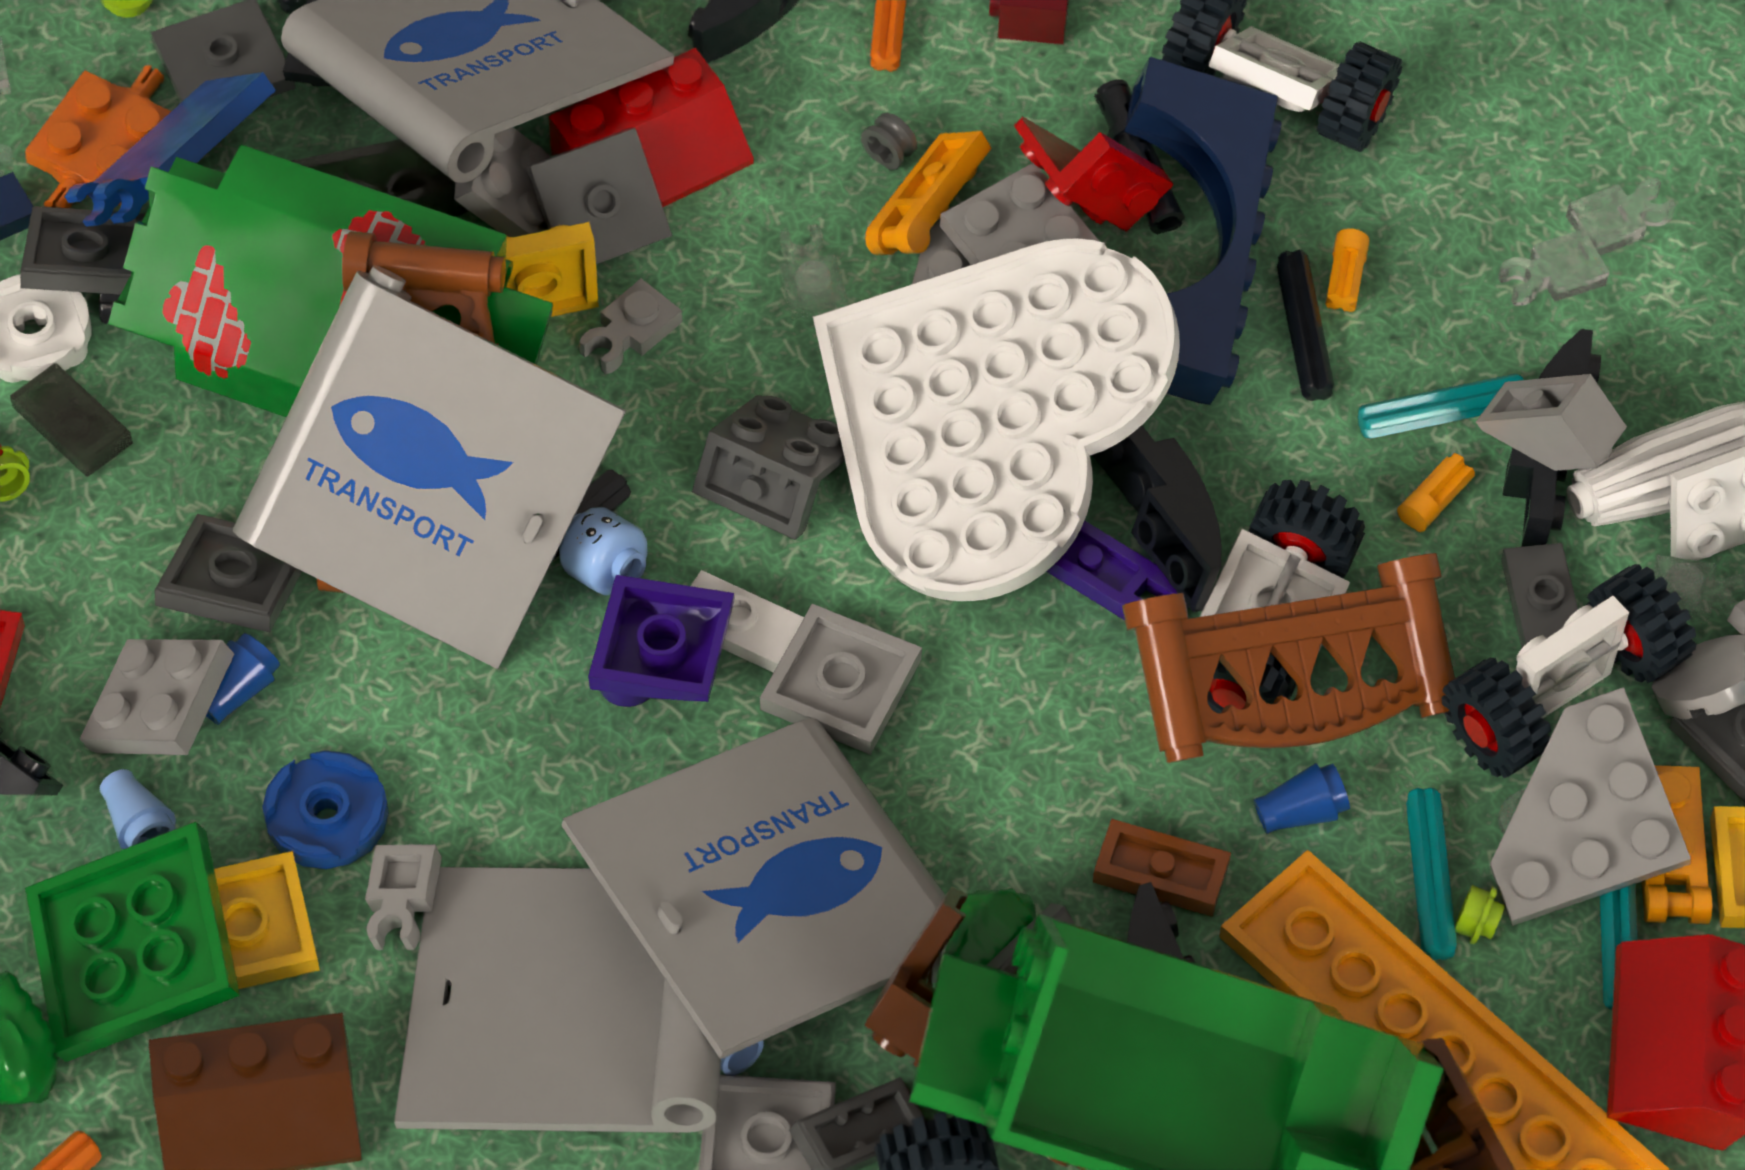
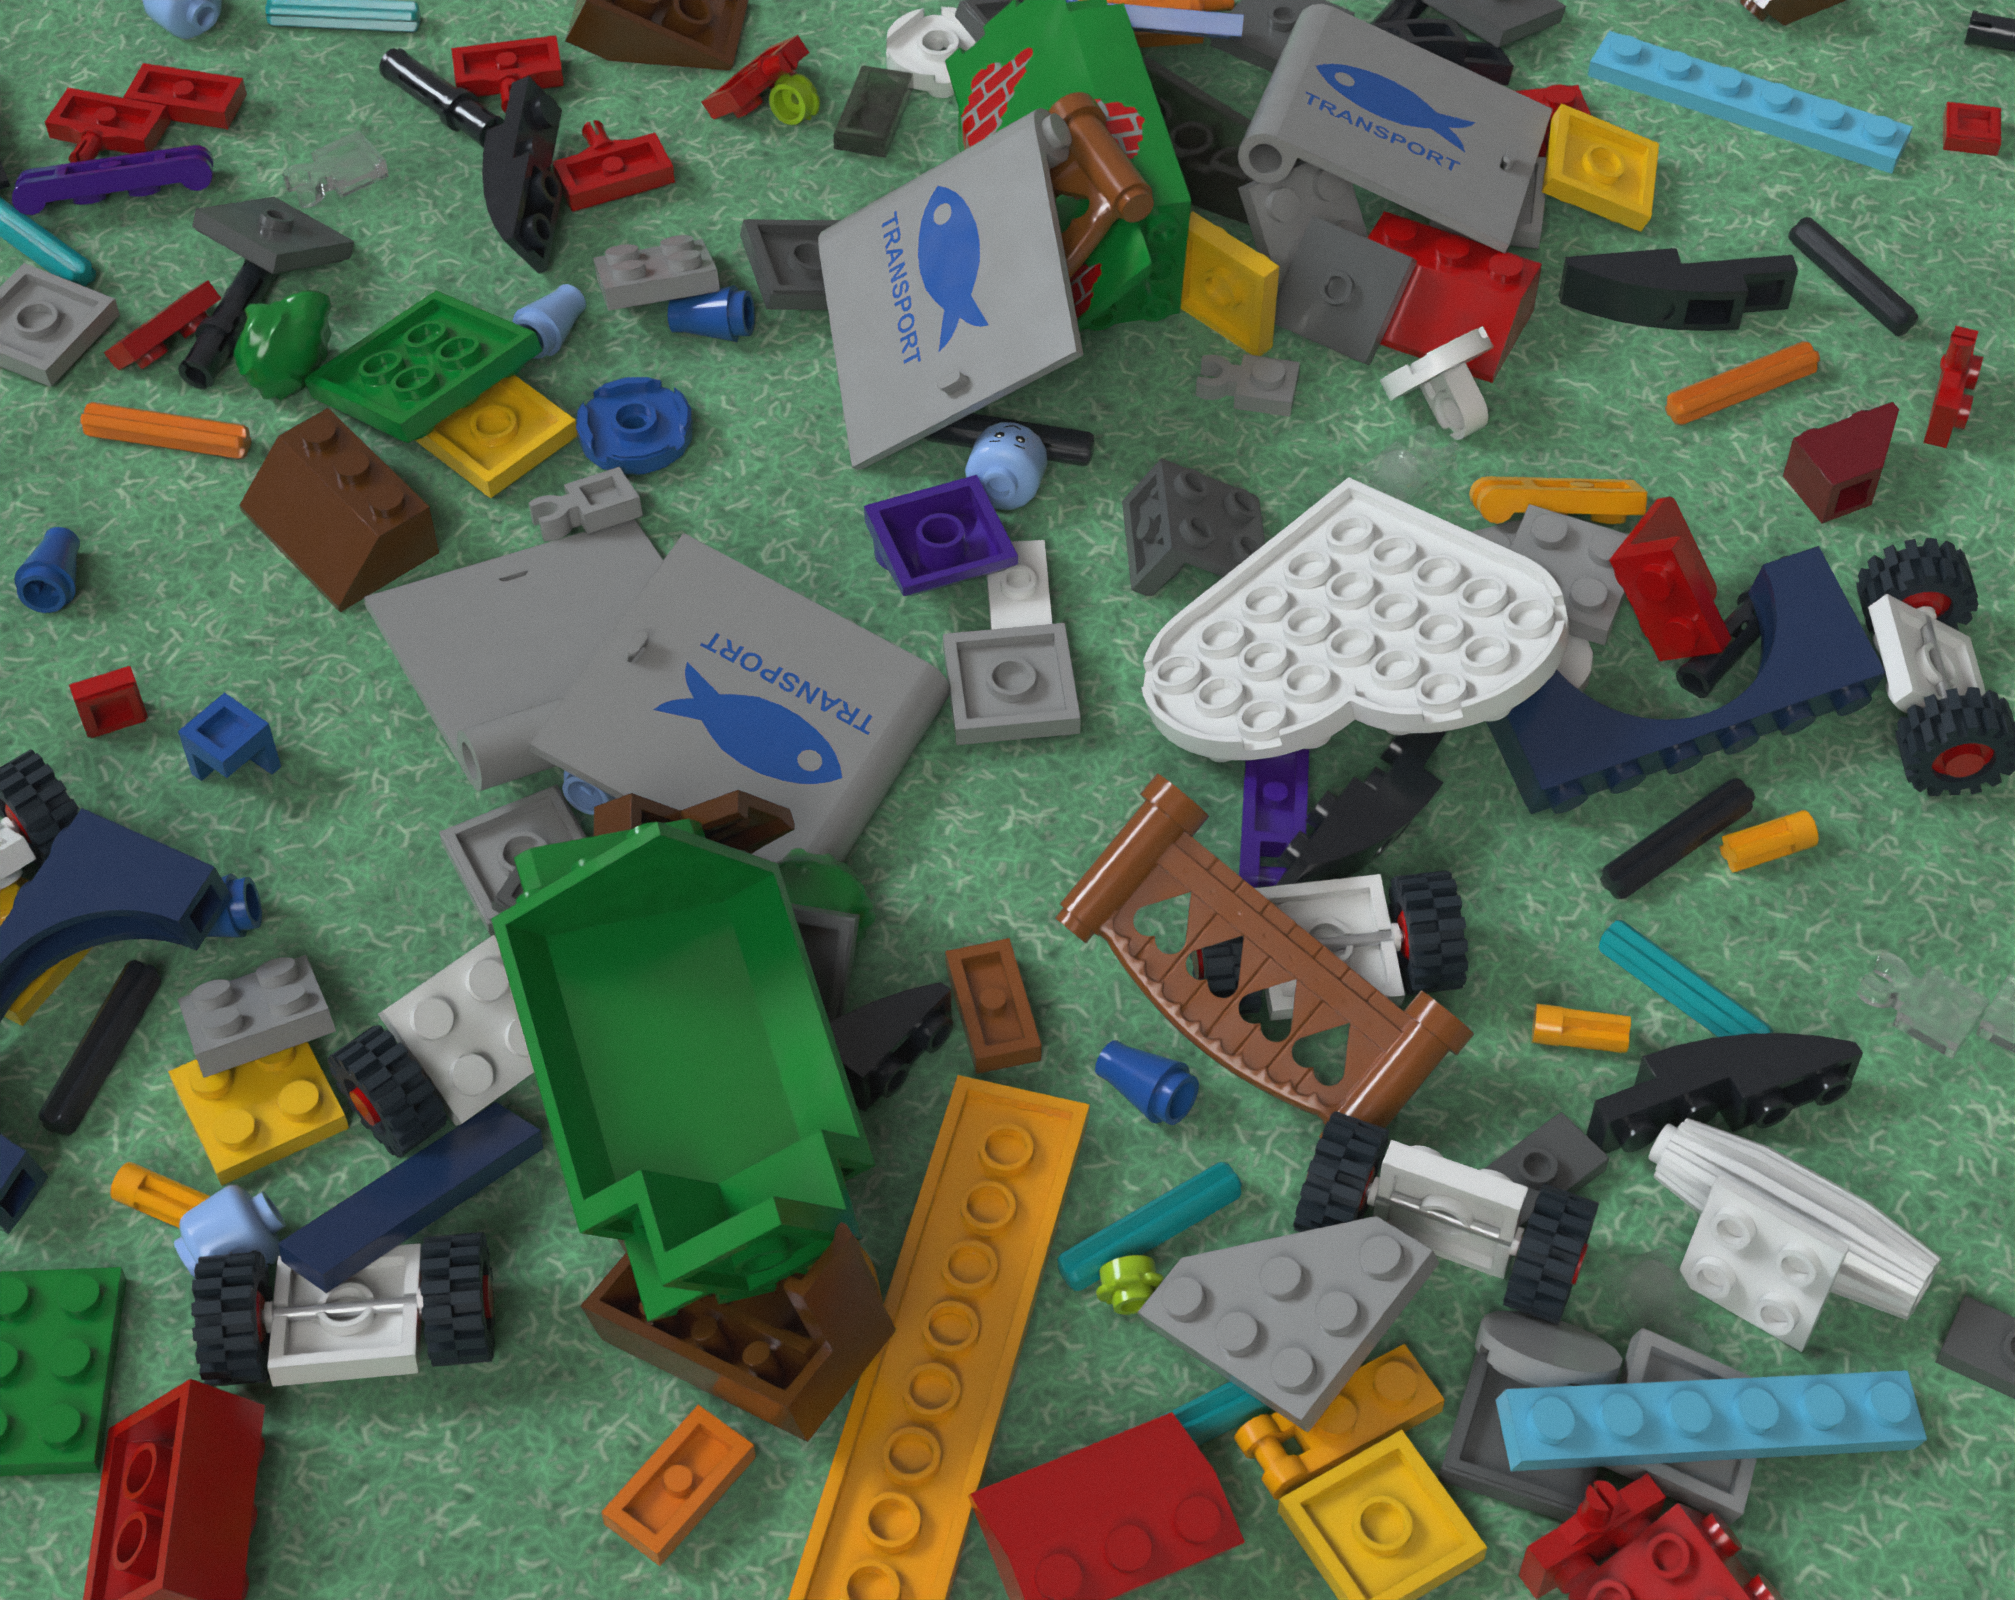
camera: 60 degrees right, 5 degrees down
dark grey bush [861,112,917,170] -> none
light grey slope [1476,374,1627,471] -> none
none -> white tile [1380,326,1494,440]

